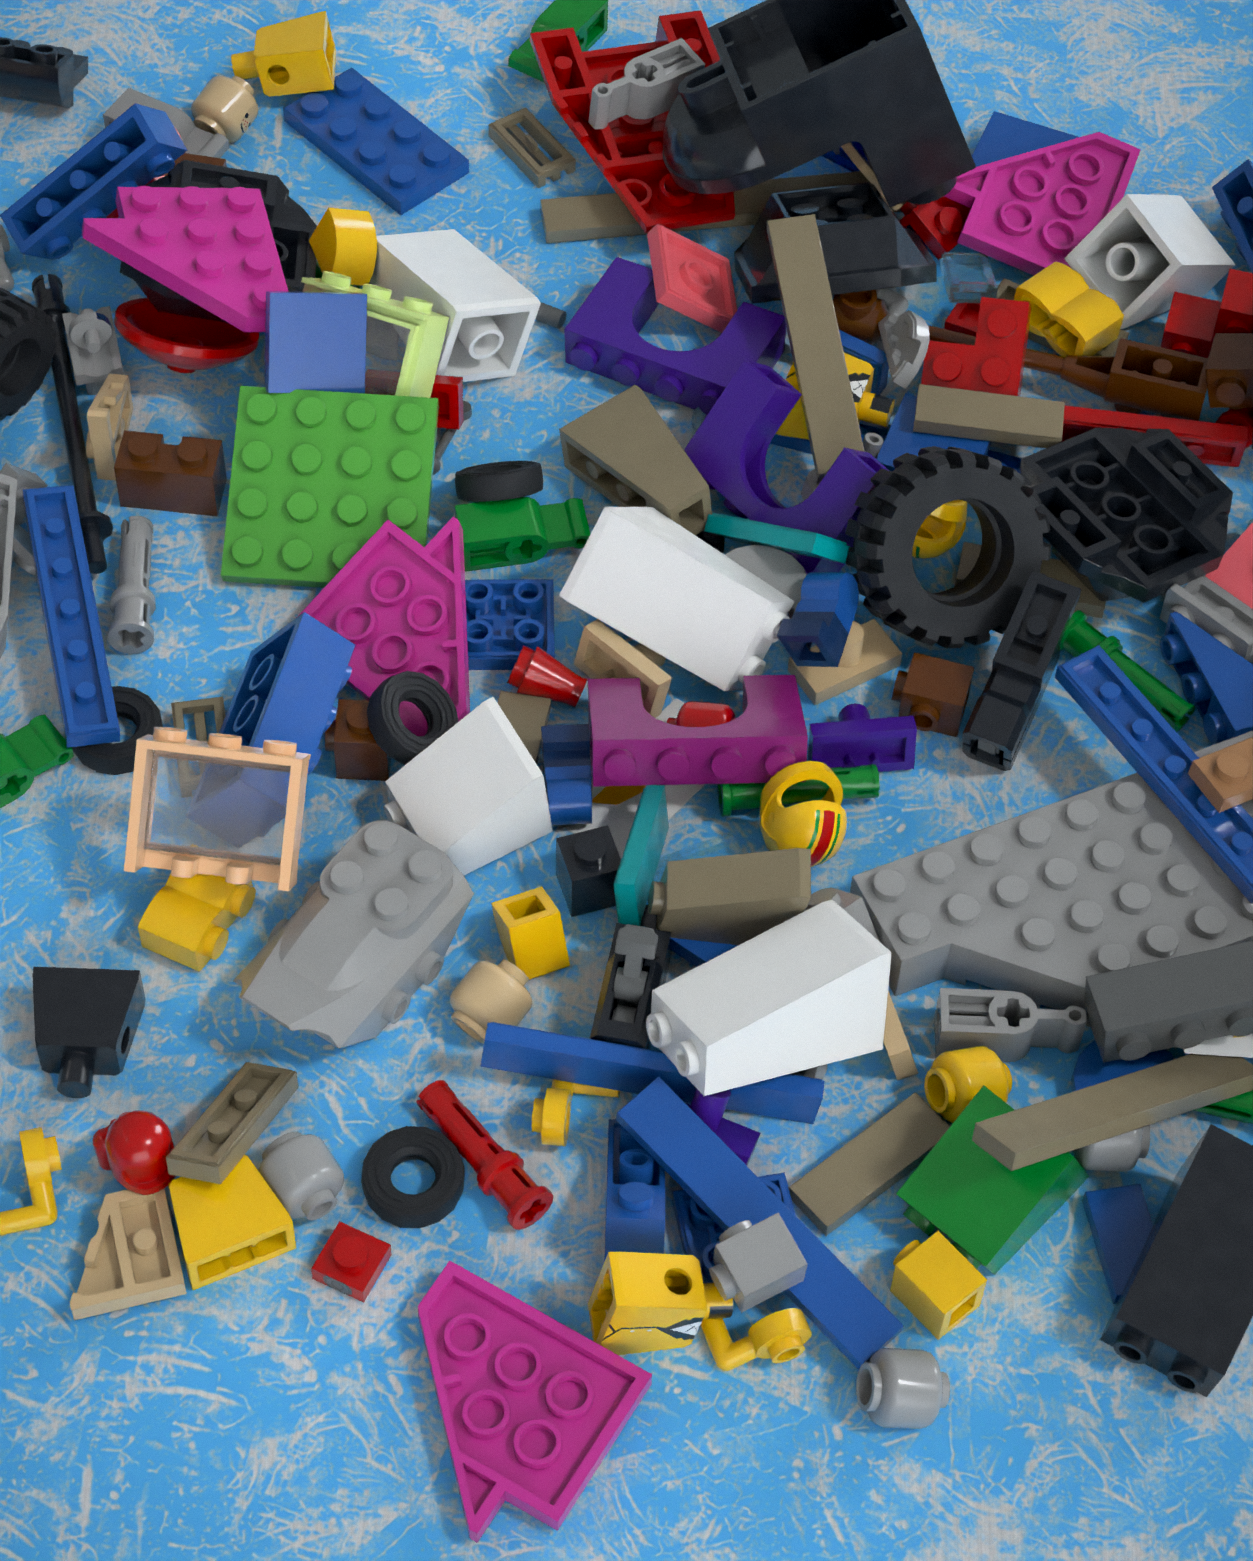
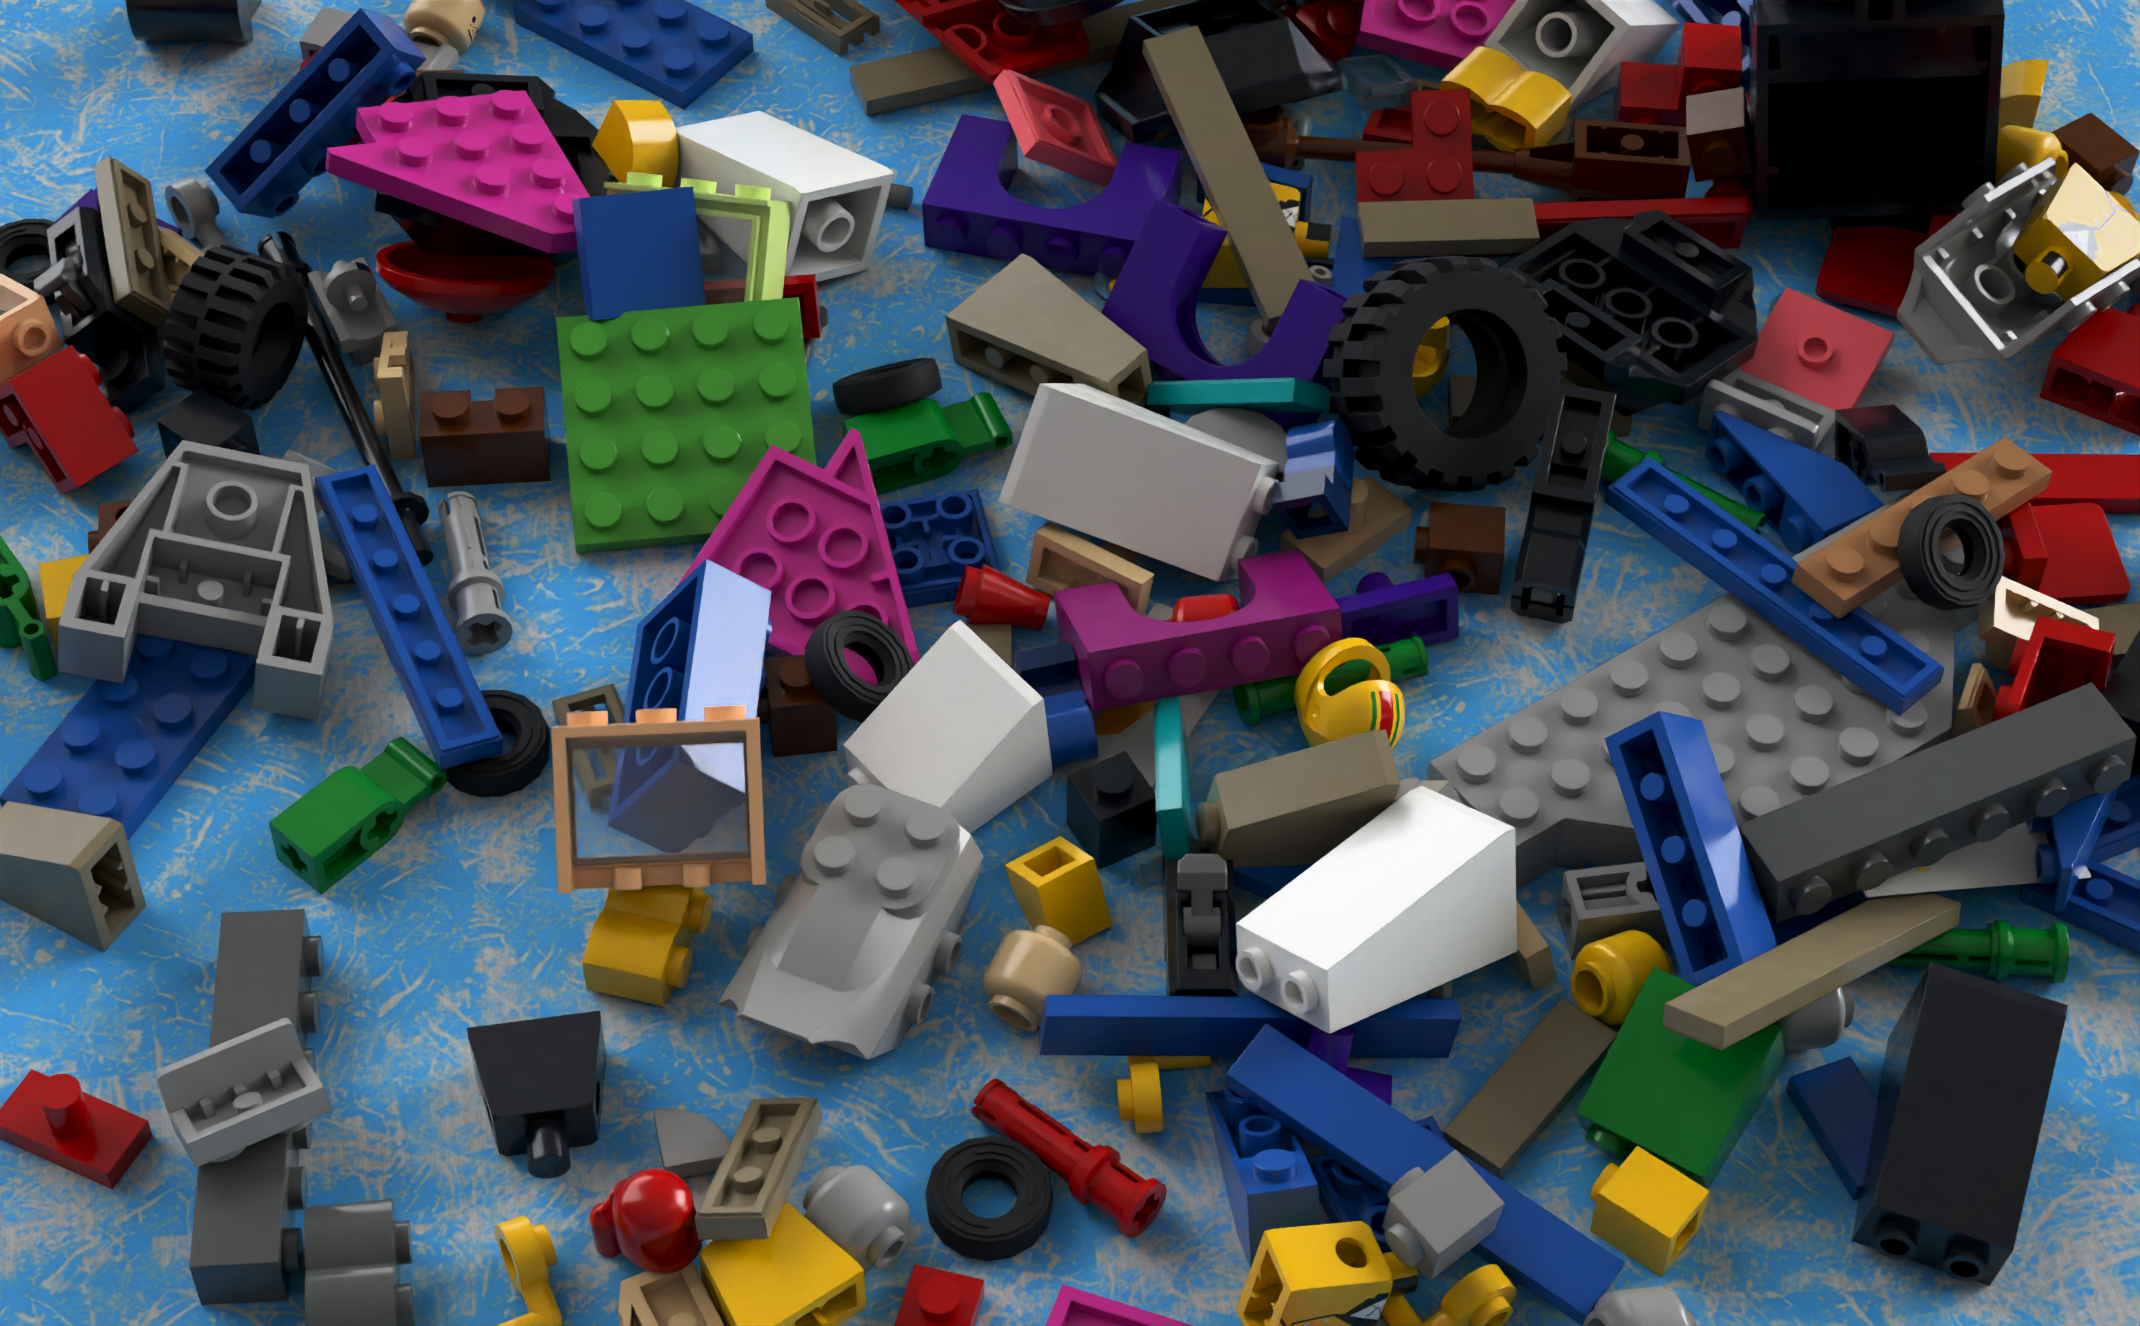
camera: 10 degrees left, 5 degrees down
light grey tile [878,310,930,389] -> none
none -> light grey tile [653,1108,730,1178]
none -> blue brick [1604,711,1778,987]

